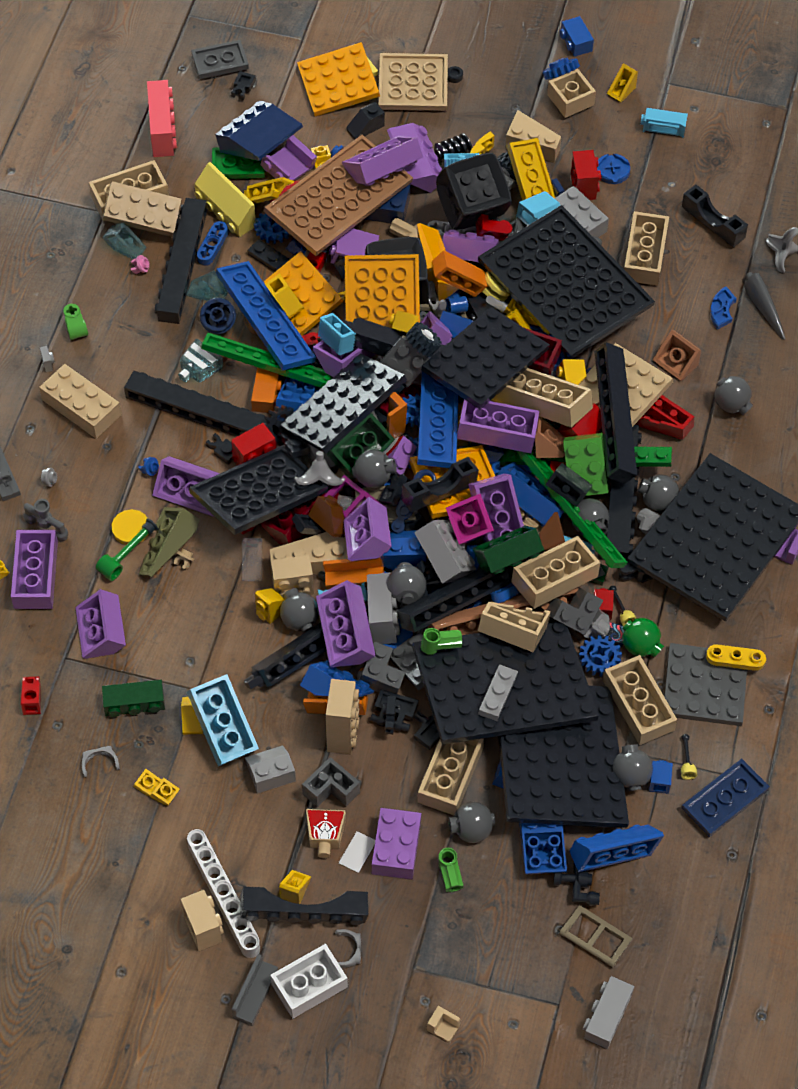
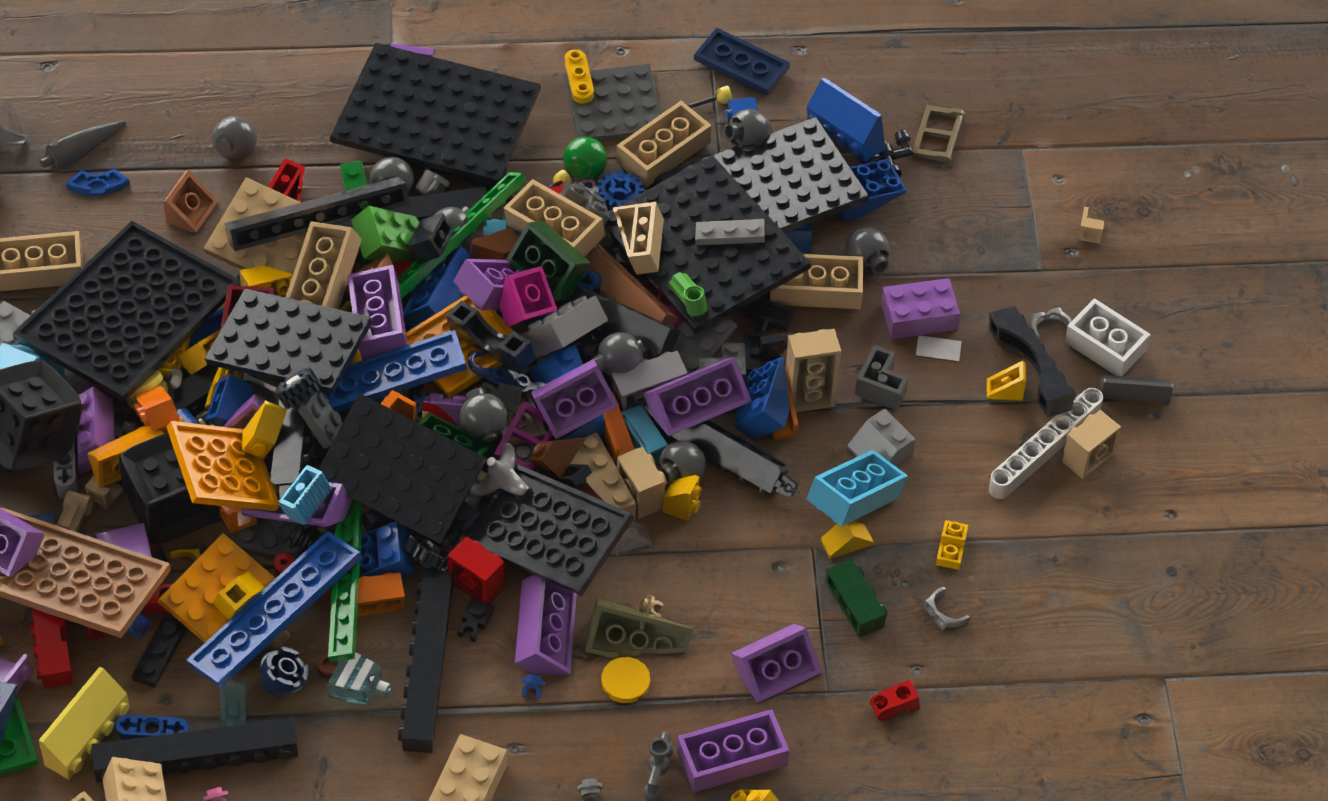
camera: 110 degrees left, 5 degrees down
green piece [95,518,158,581] -> none
yellow wedge [244,177,294,204] -> none
blue gear [254,213,289,244] -> none
torso [306,809,346,858] -> none
bright green piece [438,848,464,893] -> none
light grey brick [583,976,635,1049] -> none

